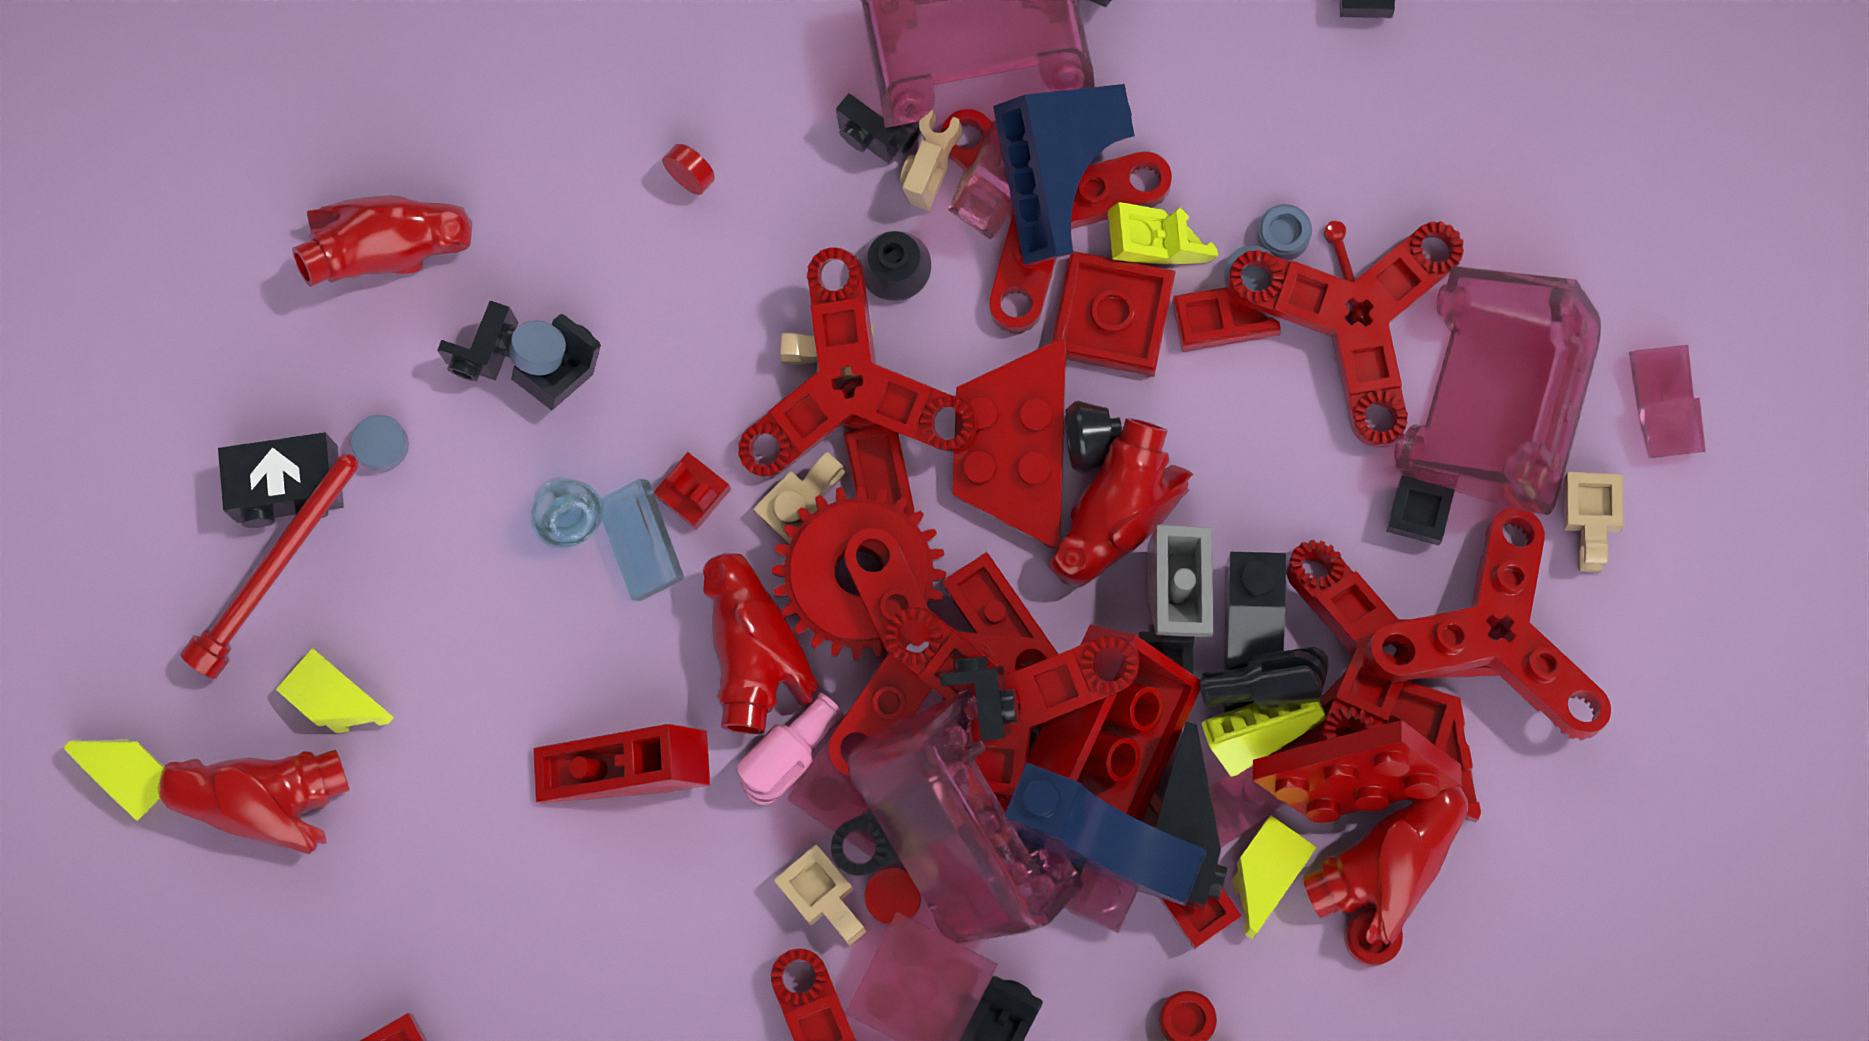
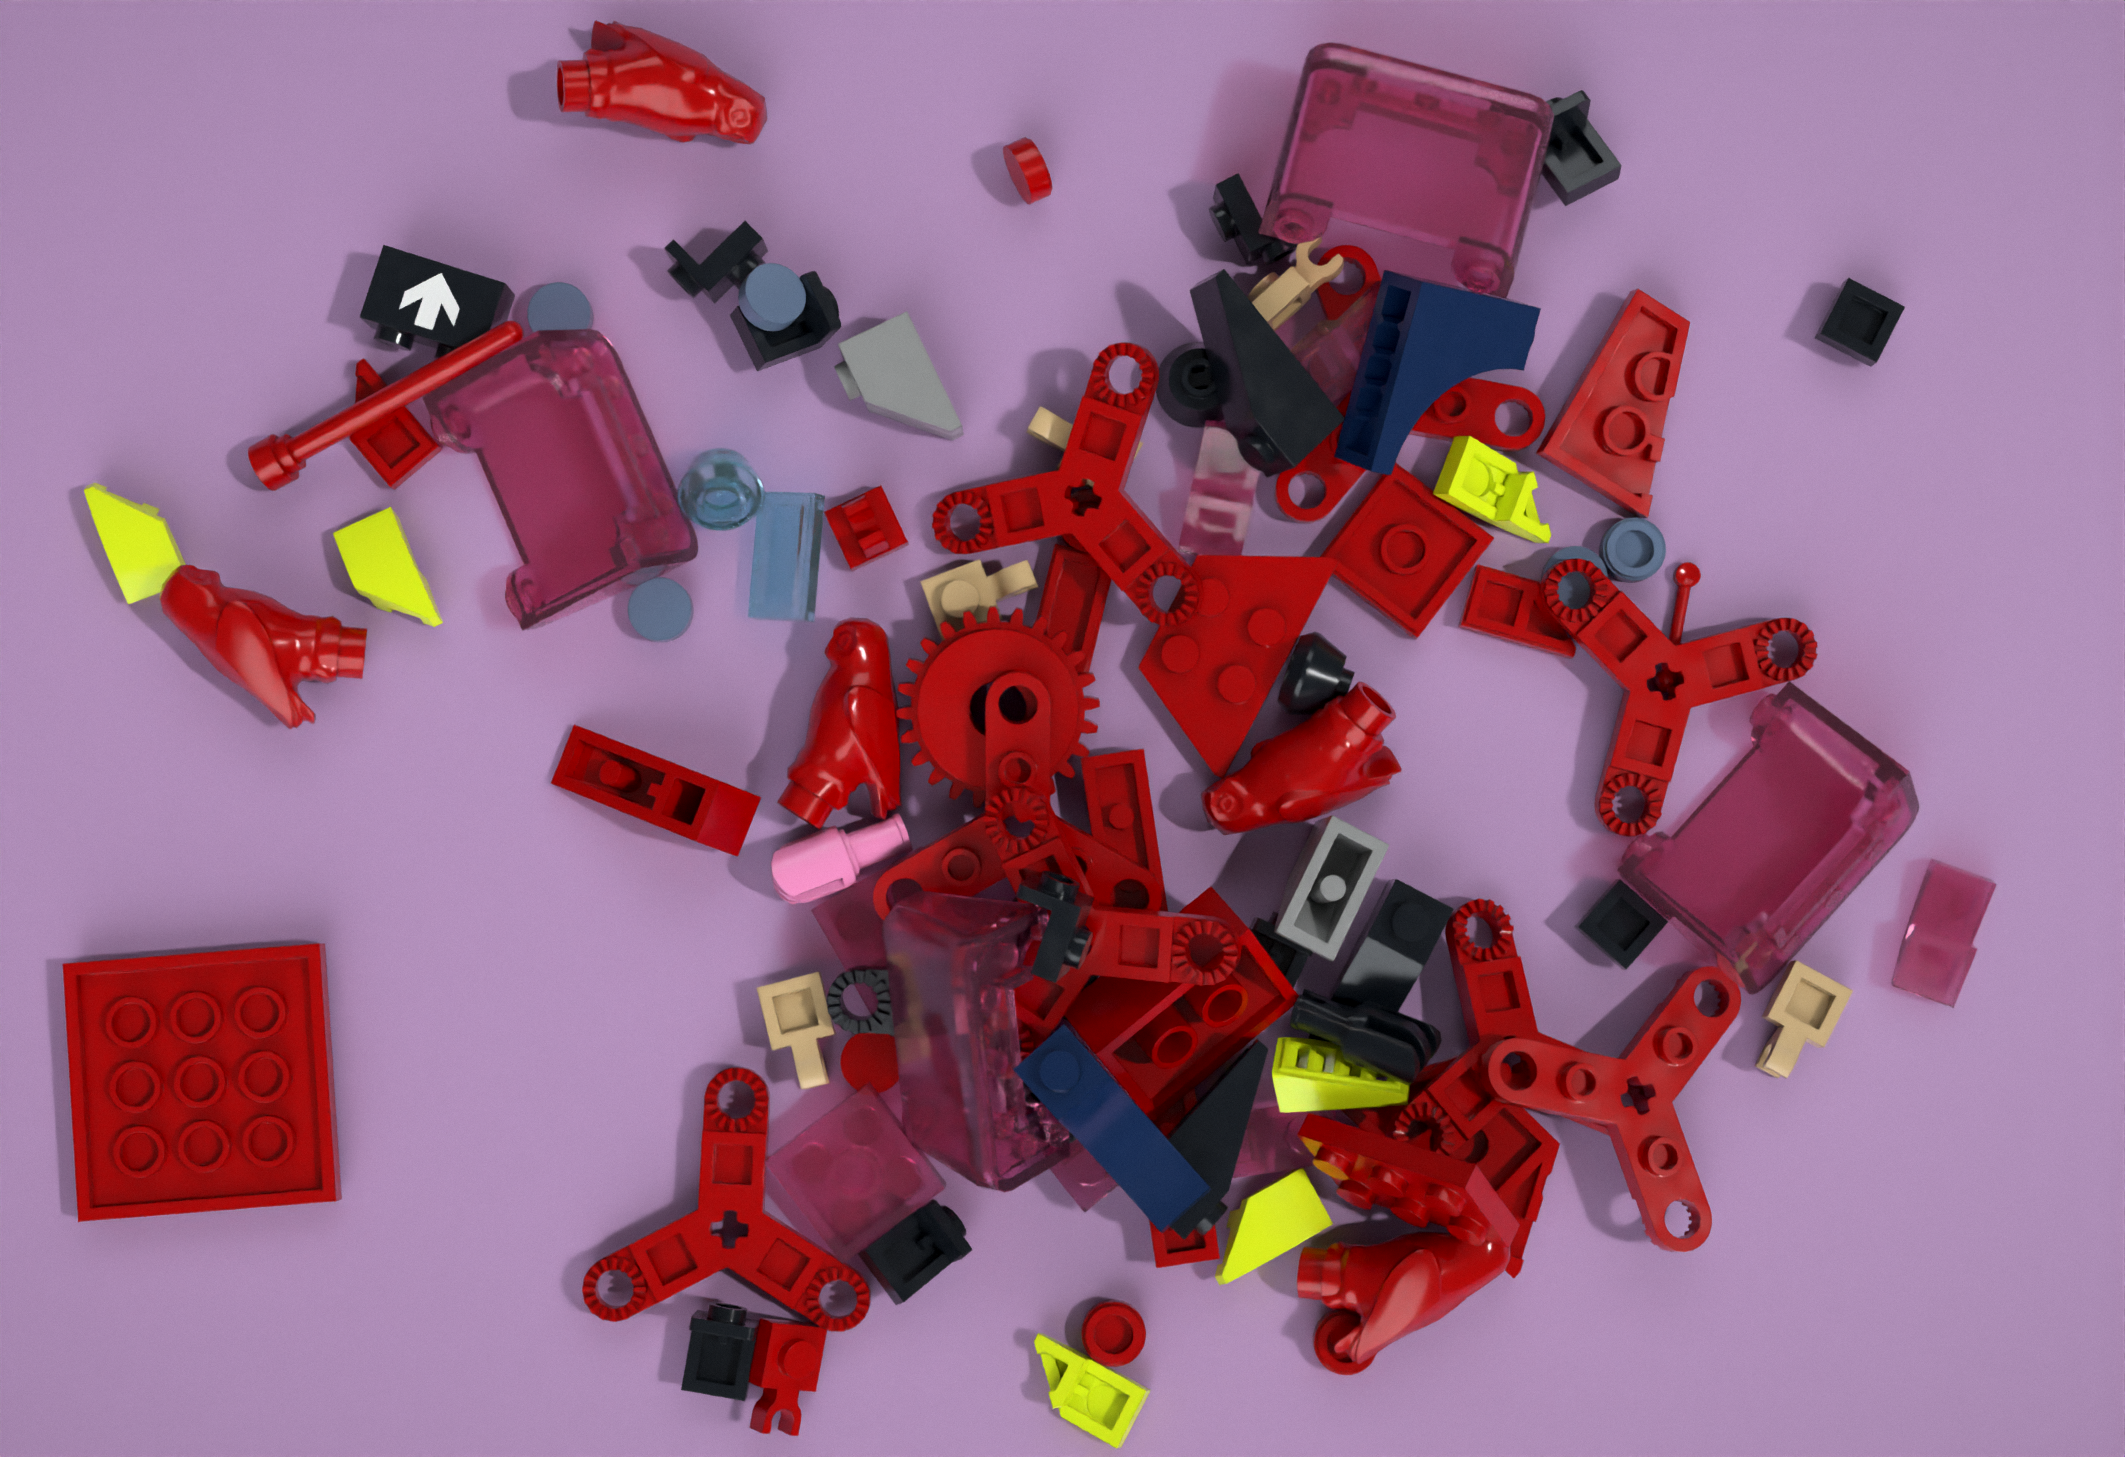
camera: 15 degrees right, 10 degrees up
none -> red tile [349,358,443,490]
none -> clear pink windscreen [422,329,698,631]
none -> sand blue tile [628,577,694,642]
none -> light grey slope [834,311,964,441]
none -> clear pink slope [1177,420,1260,556]
none -> black slope [1189,269,1345,478]
none -> red wing [1536,289,1690,519]

